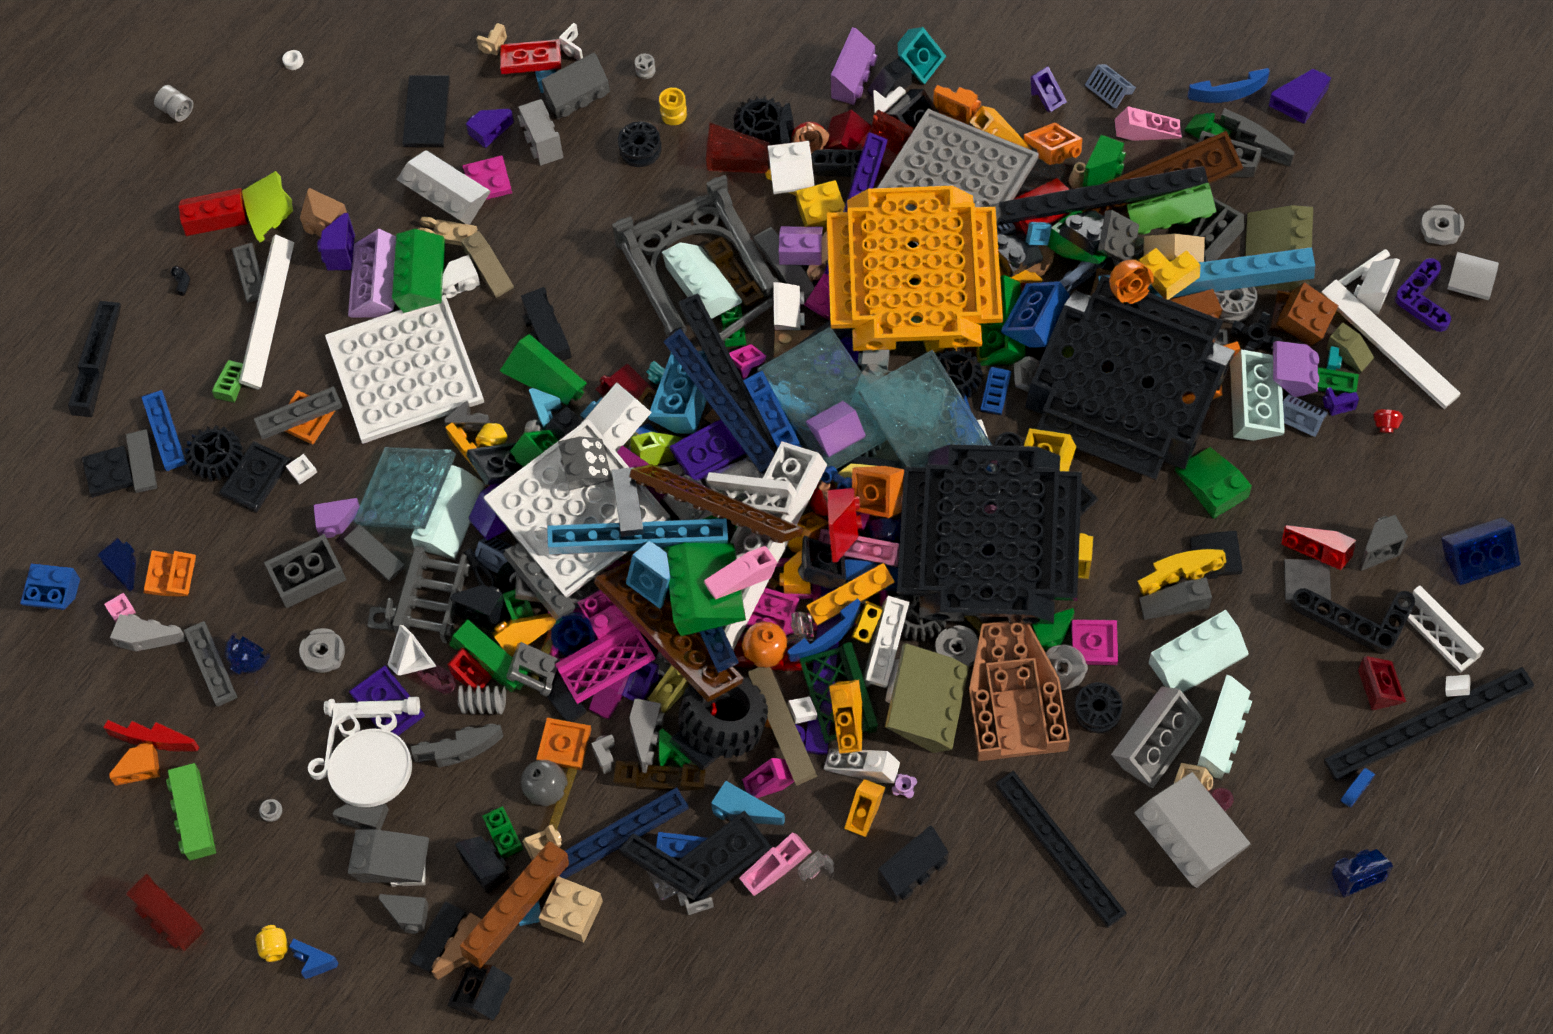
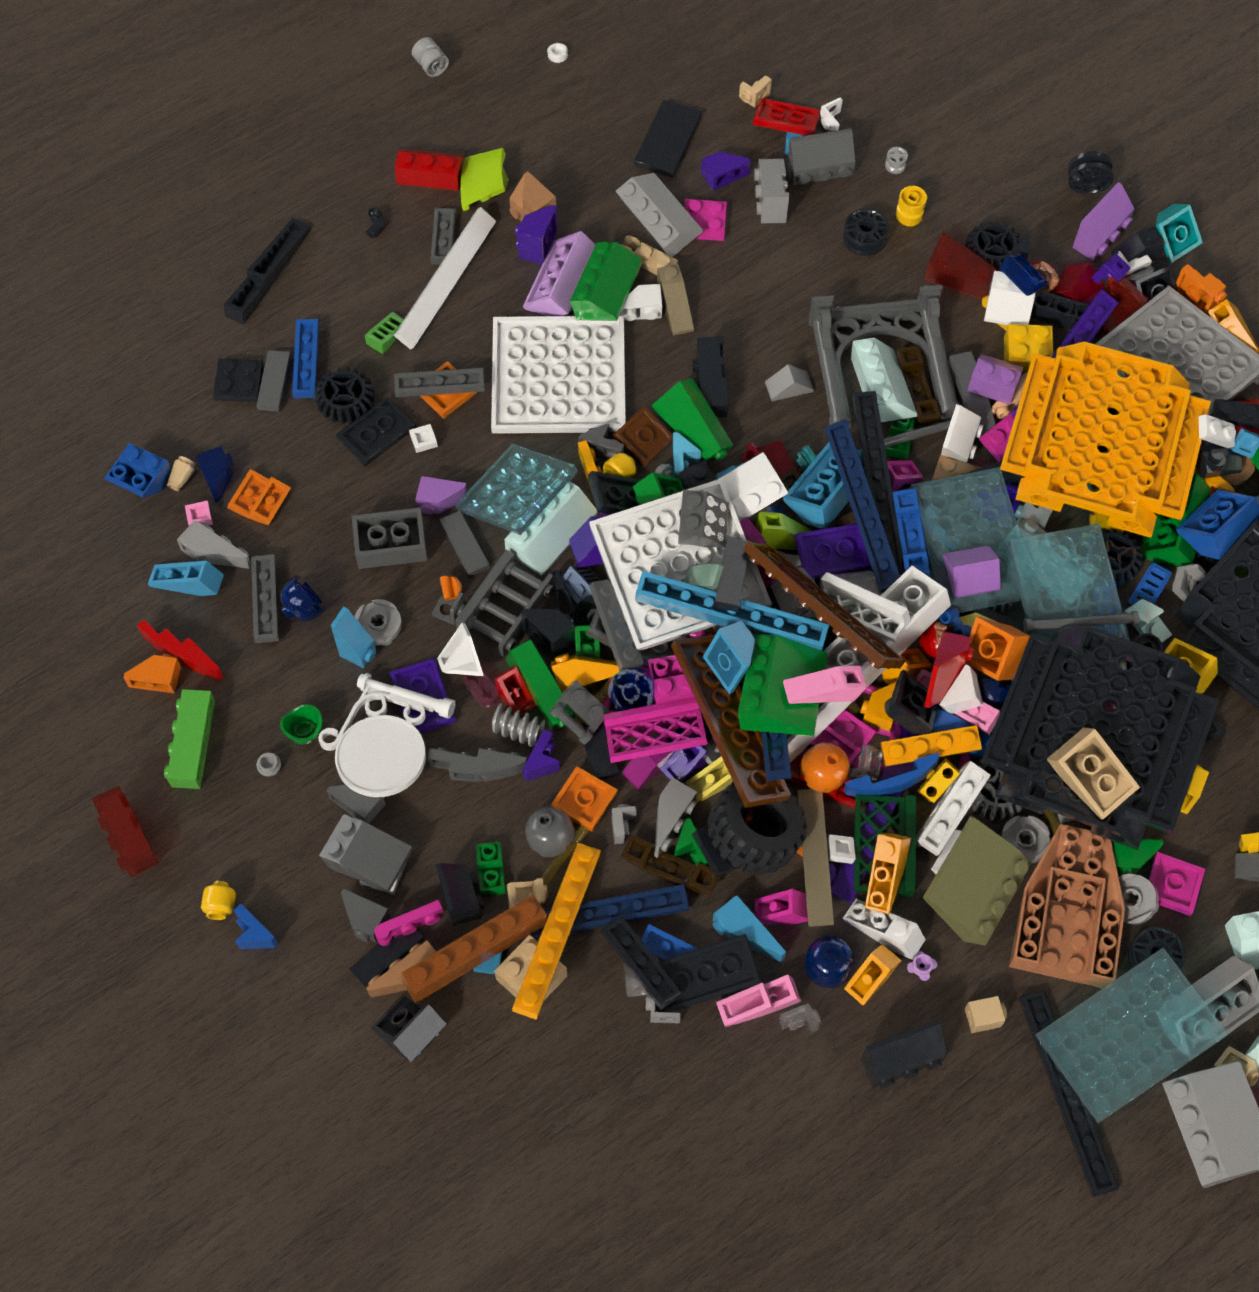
camera: 15 degrees right, 0 degrees up
none -> dark azure slope [148,561,224,596]
none -> tan cone [167,456,196,491]
none -> green helmet [280,704,322,745]
none -> dark azure slope [331,606,376,668]
none -> dark pink plate [374,900,444,946]
none -> orange plate [440,576,462,601]
none -> light orange plate [512,843,601,1020]
none -> dark purple slope [522,730,560,781]
none -> reddish brown tile [613,406,673,468]
none -> sand green slope [684,564,724,591]
none -> light grey slope [765,364,814,402]
none -> clear blue cylinder [804,936,855,988]
none -> white slope [939,665,983,714]
none -> tan brick [965,996,1007,1033]
none -> clear blue slope [1000,254,1048,296]
none -> dark grey bar [1023,611,1139,633]
none -> clear light blue plate [1035,948,1229,1124]
none -> tan slope [1047,728,1140,819]
none -> black wheel [1068,151,1113,194]
none -> dark purple bracket [1091,253,1131,283]
none -> light aqua slope [1124,599,1172,642]
none -> white plate [1199,414,1236,448]

